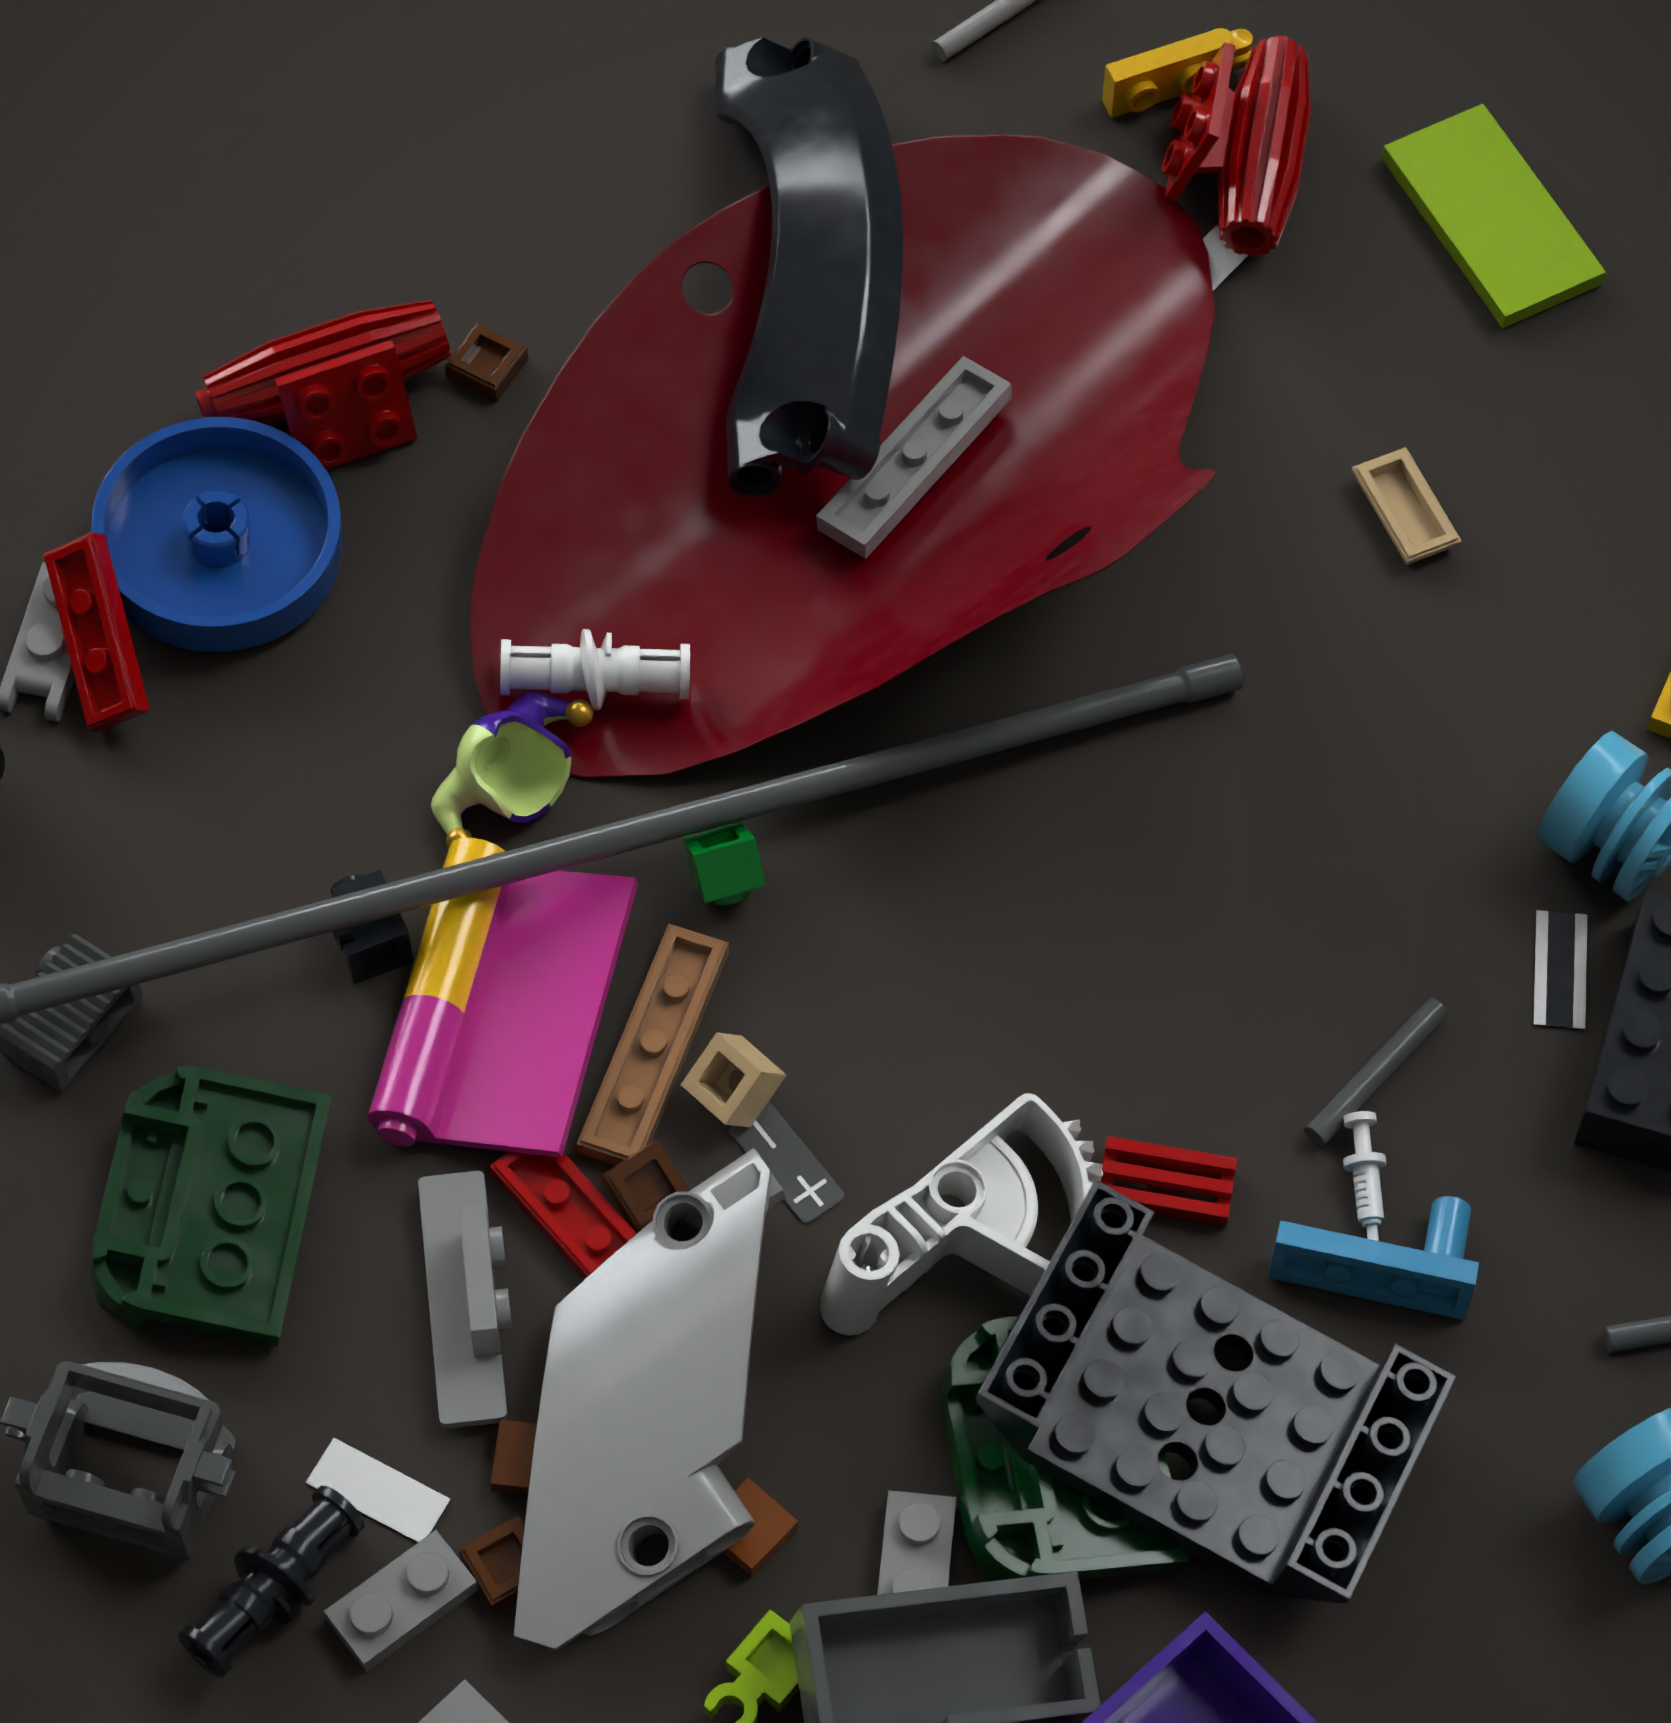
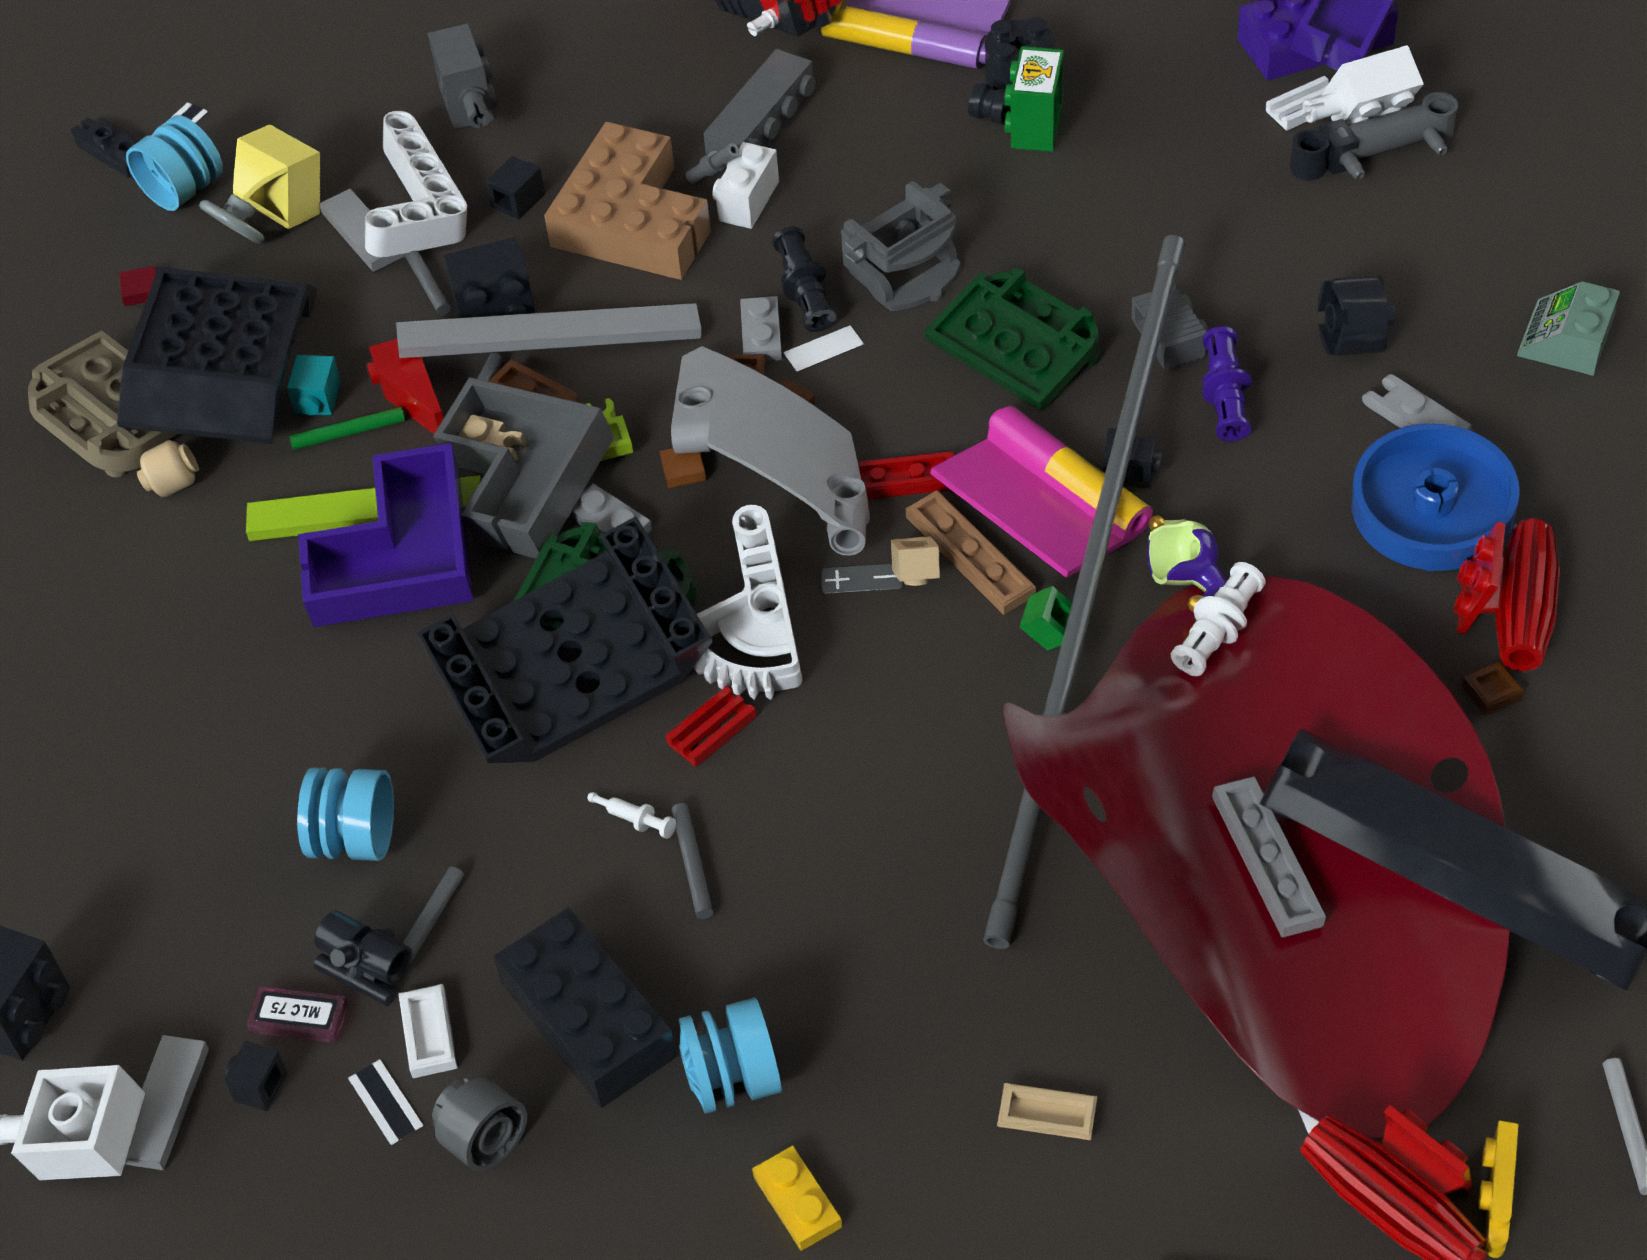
camera: 130 degrees right, 10 degrees down
red tile [43,532,150,731] -> none
light grey bracket [418,1171,512,1429] -> none
reddish brown tile [599,1140,690,1232] -> none
dark azure piece [1268,1196,1479,1320] -> none
sticker [1533,910,1587,1029] -> none
none -> dark purple piece [1202,326,1252,442]

